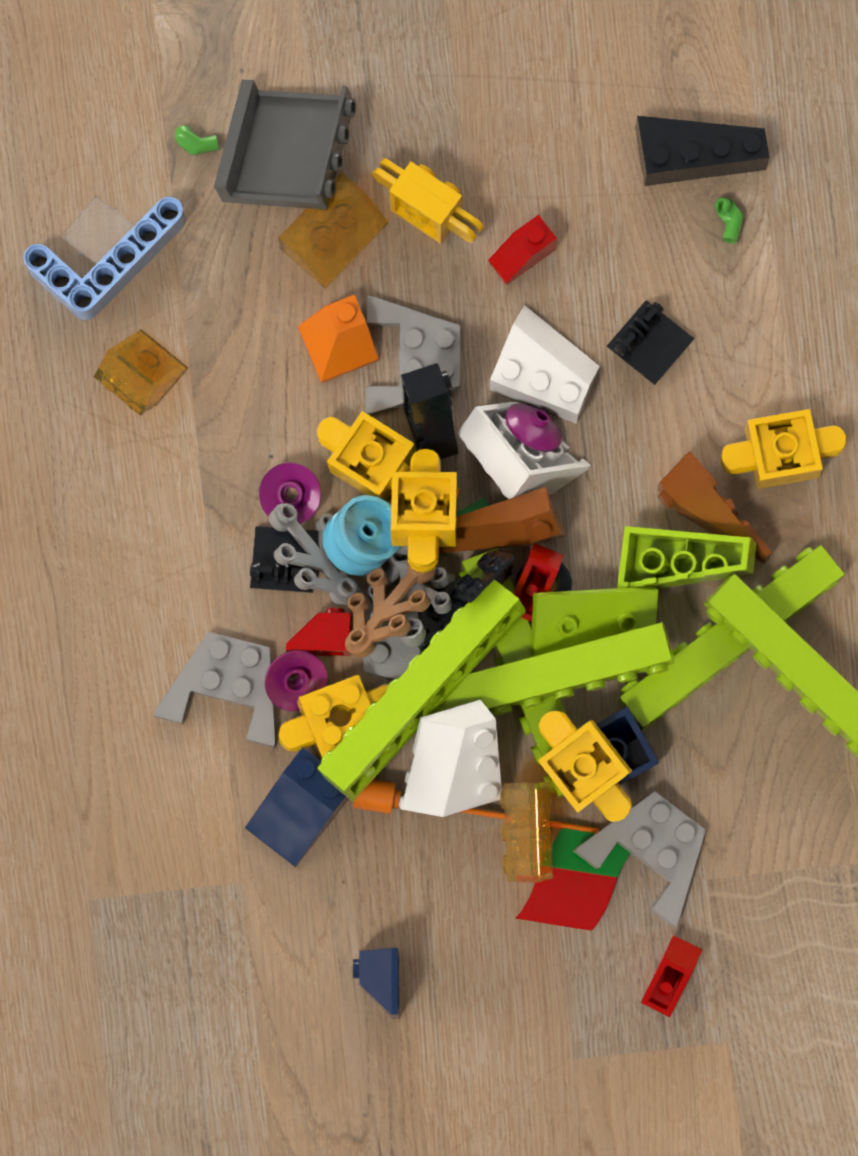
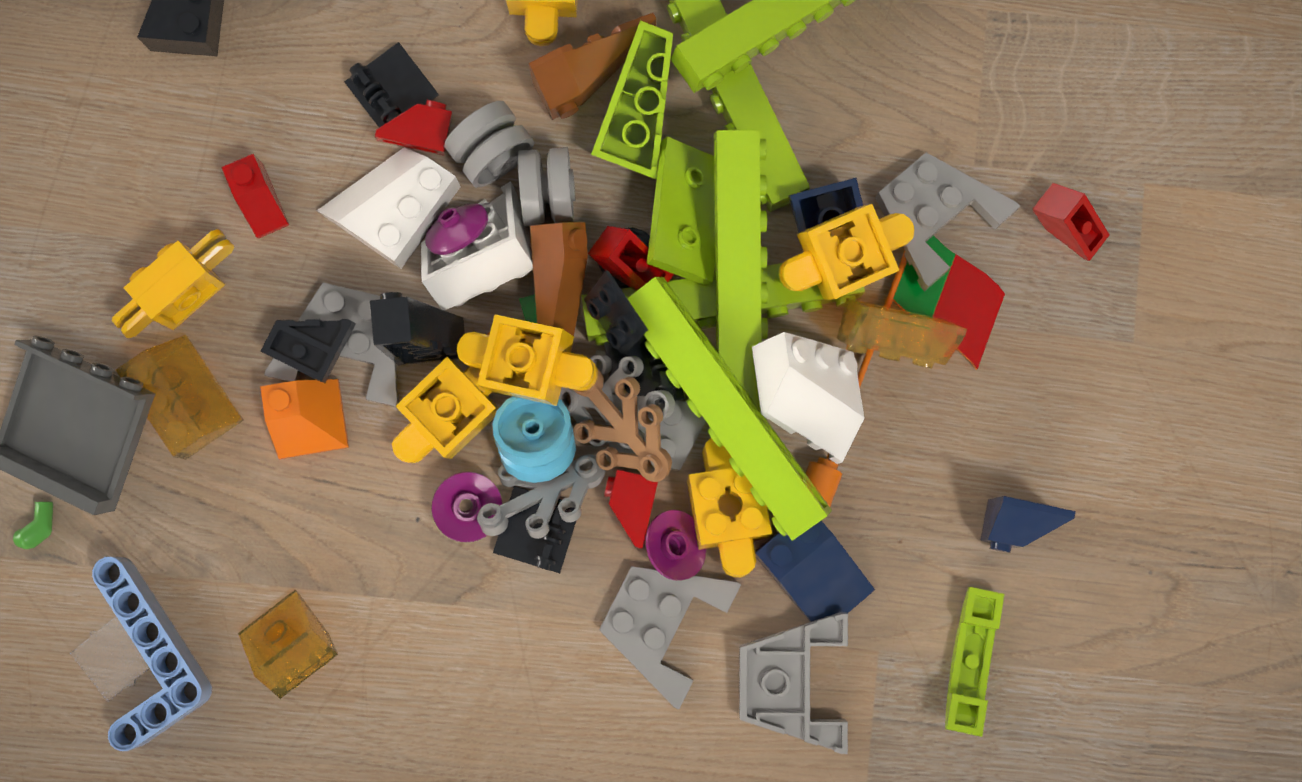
camera: 80 degrees left, 5 degrees up
none -> black wing [260,319,356,383]
none -> red slope [375,100,452,156]
none -> light grey wheel [444,101,535,188]
none -> light grey wheel [518,147,576,227]
none -> light grey wing [739,612,848,754]
none -> lime slope [945,587,1005,737]

